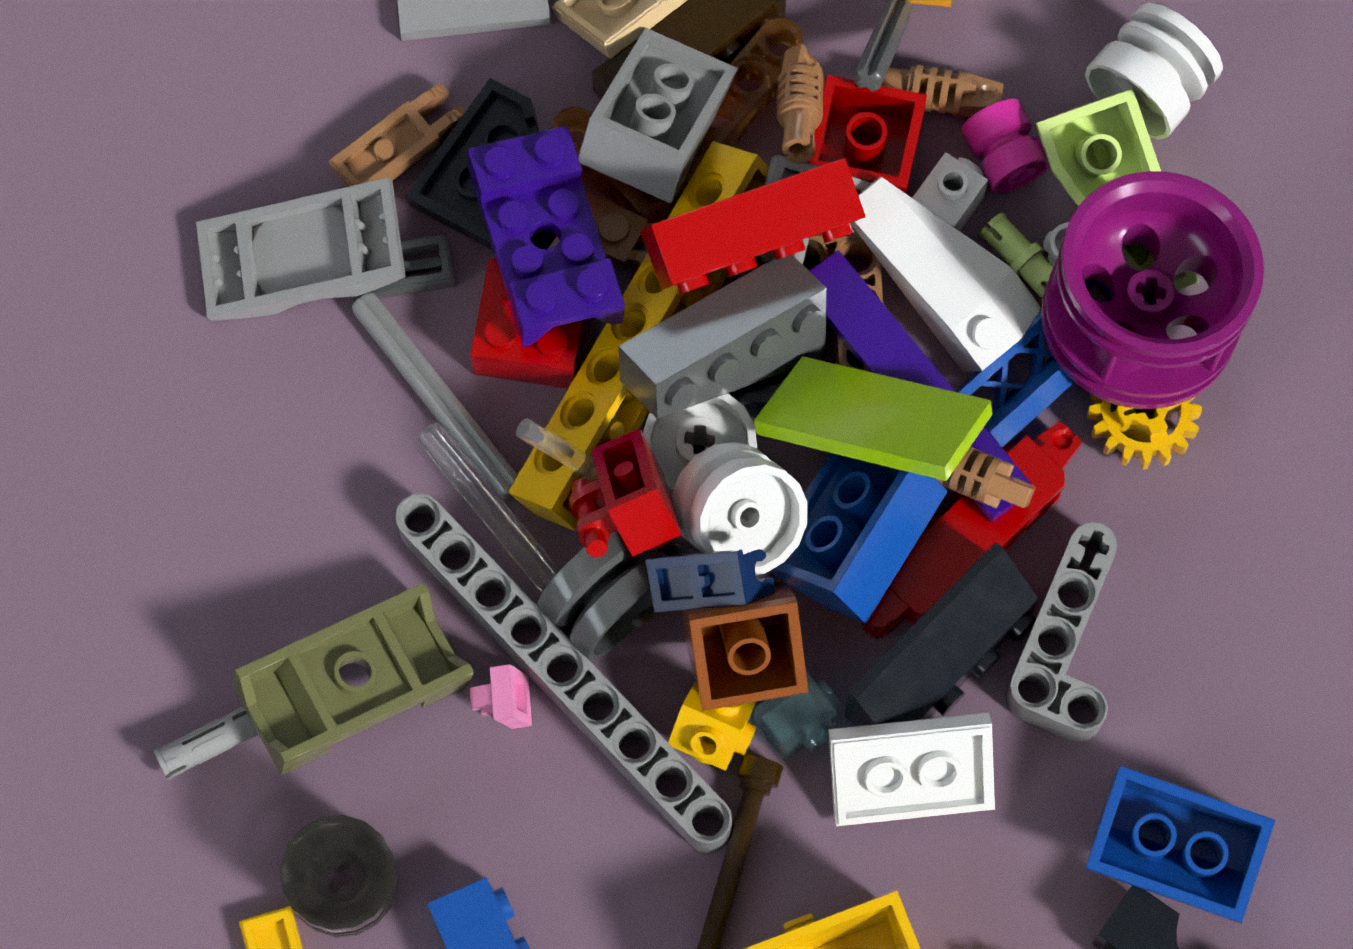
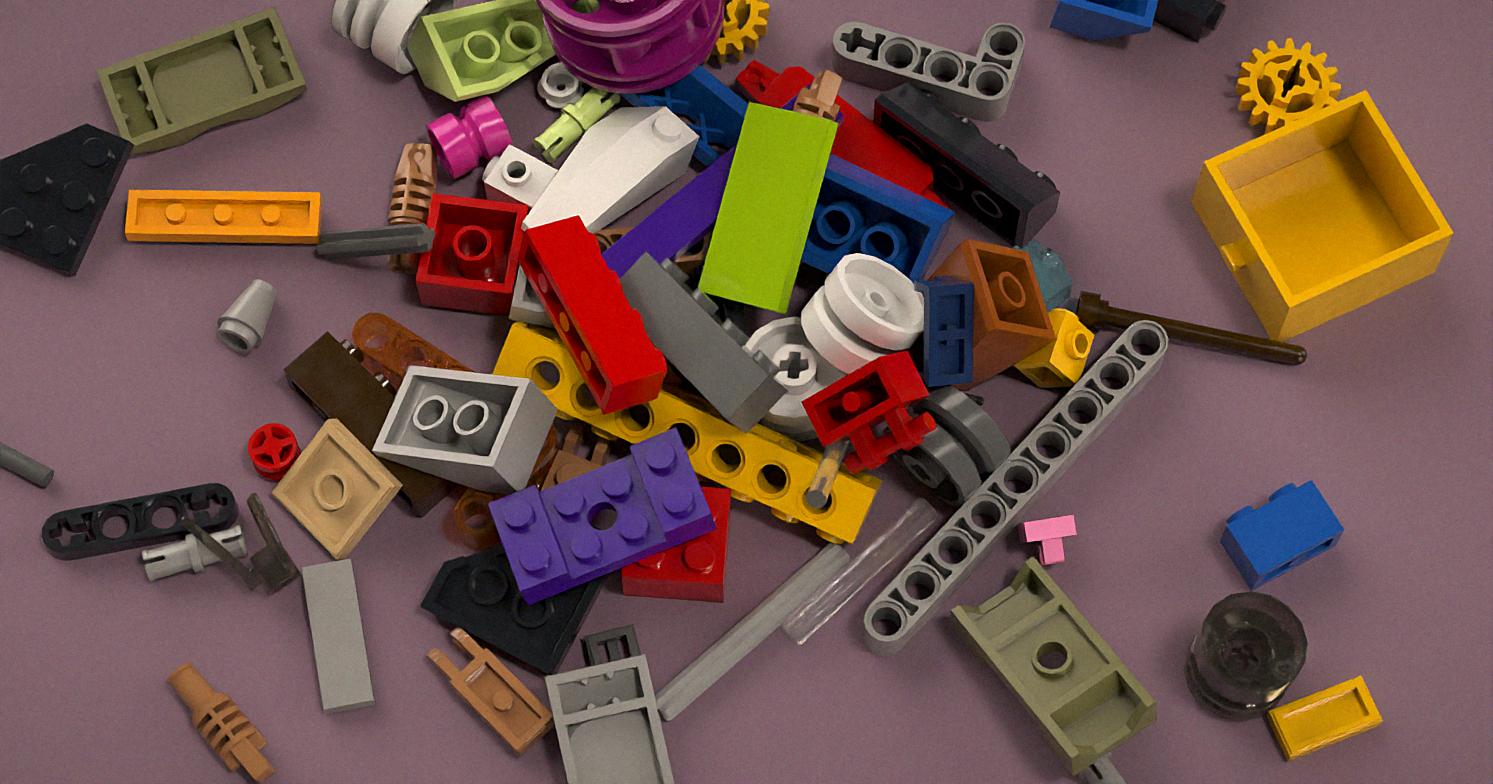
camera: 95 degrees left, 5 degrees down
medium nougat hinge [777,43,823,163] -> none
white tile [828,712,995,827] -> none

